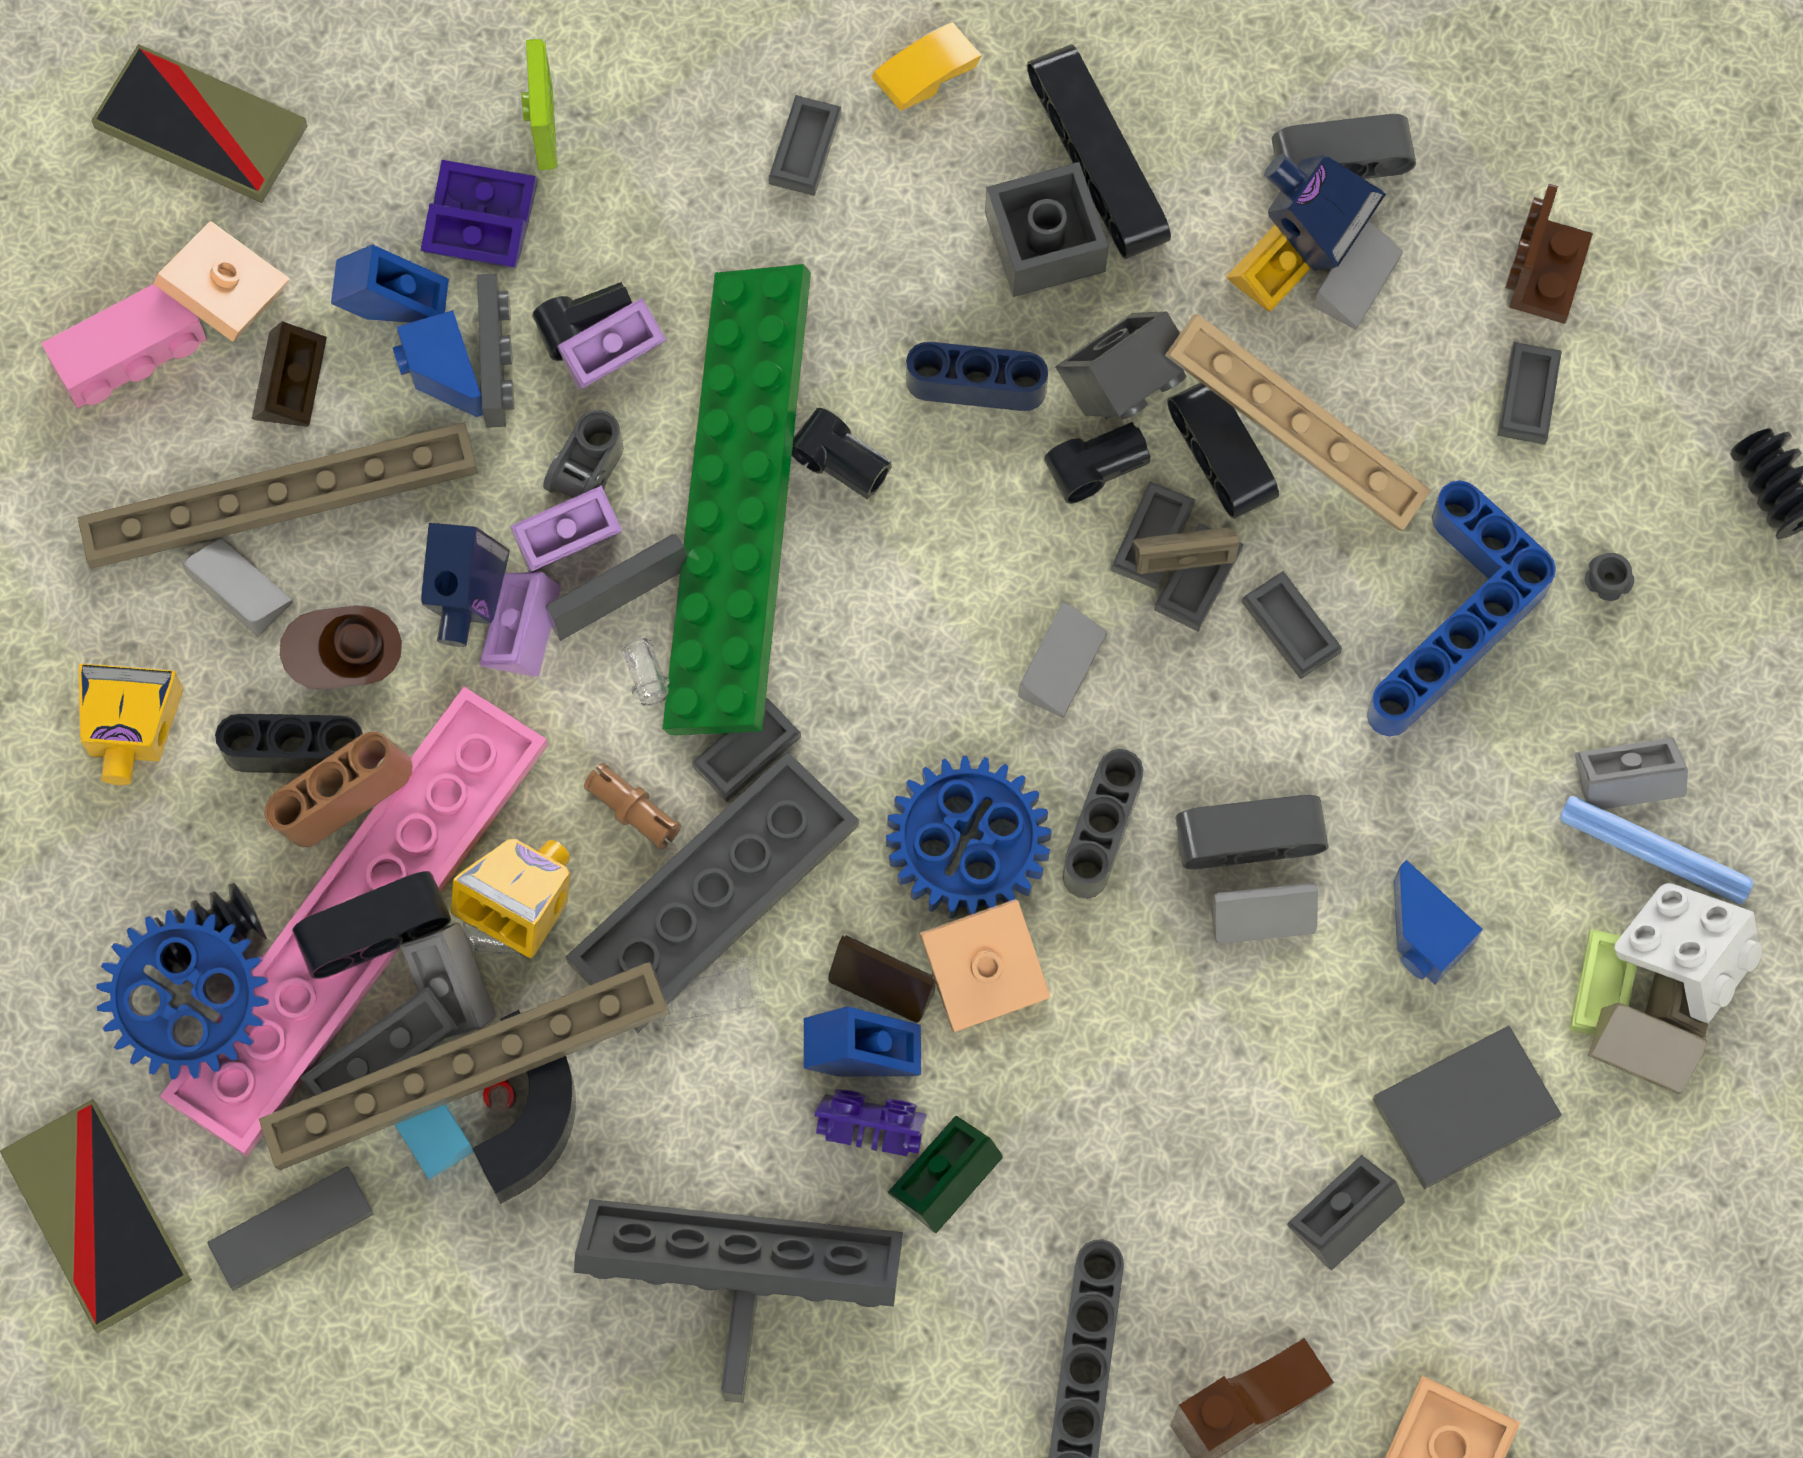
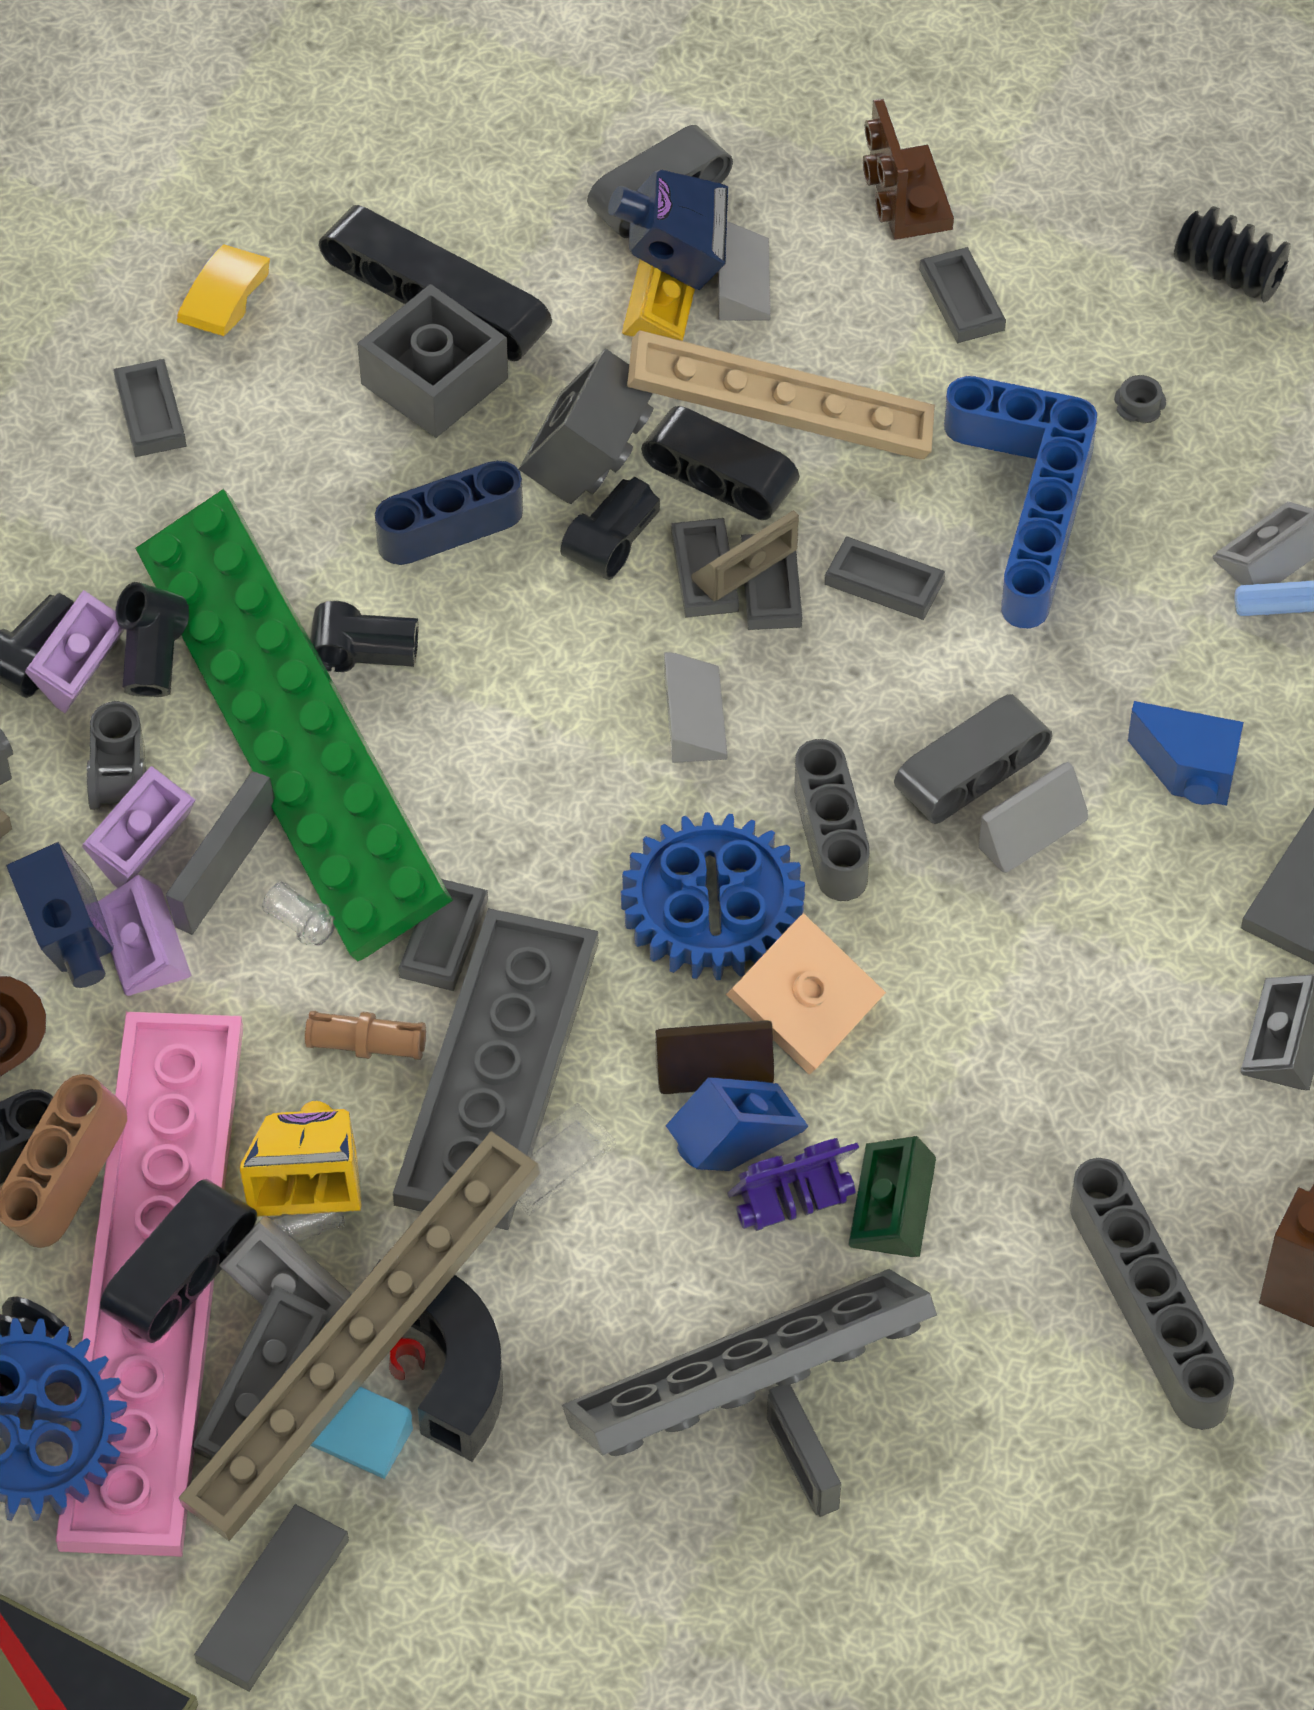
camera: 30 degrees left, 15 degrees down
none -> black piece [115,582,189,697]

